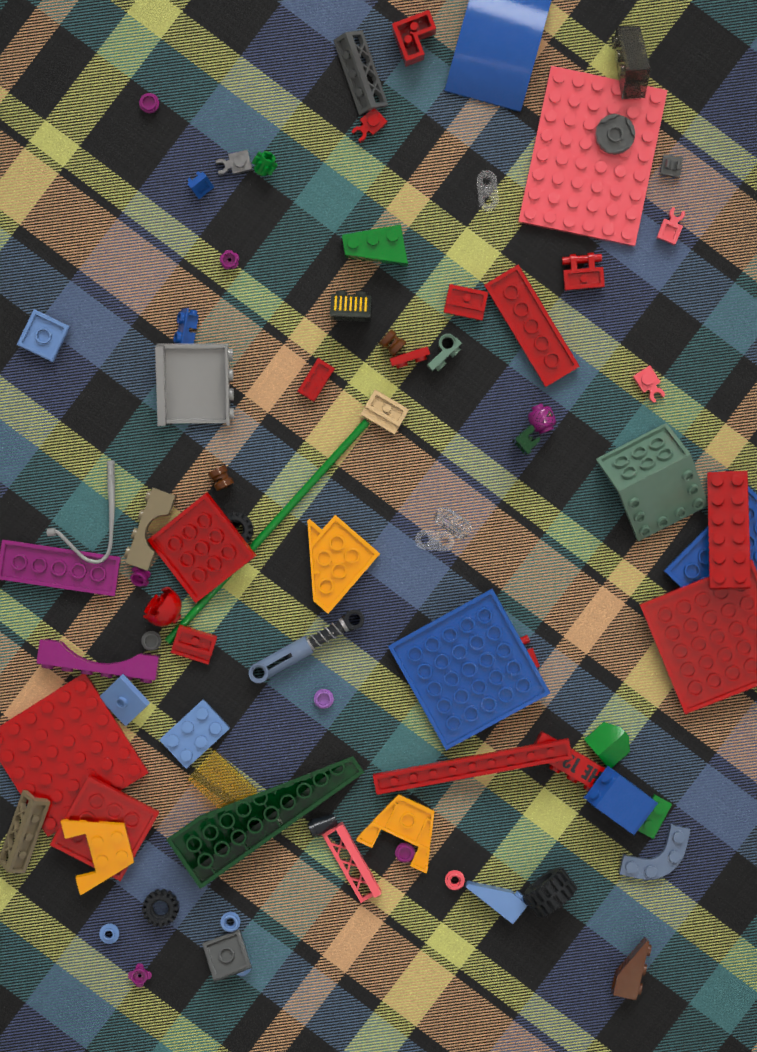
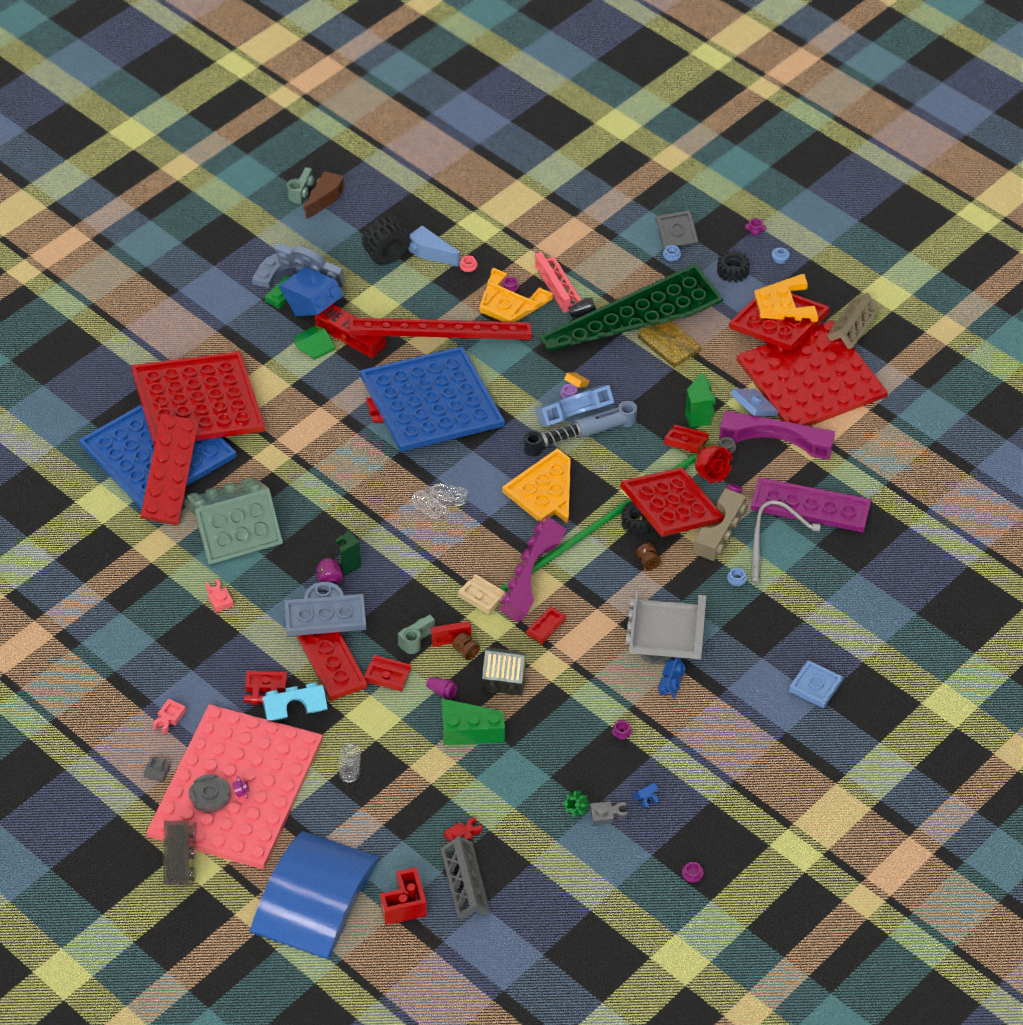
camera: 175 degrees left, 40 degrees down
medium blue plate [160,699,230,769] -> none
none -> magenta plate [232,776,250,799]
none -> medium azure arch [262,682,328,721]
none -> sand blue plate [274,242,346,287]
none -> sand blue plate [284,582,366,636]
none -> sand green plate [287,167,314,204]
none -> magenta cone [426,677,457,699]
none -> magenta arch [499,516,566,622]
none -> medium blue arch [535,385,614,426]
none -> light orange tile [564,372,590,388]
none -> green slope [685,373,716,428]
none -> medium blue plate [727,568,747,586]

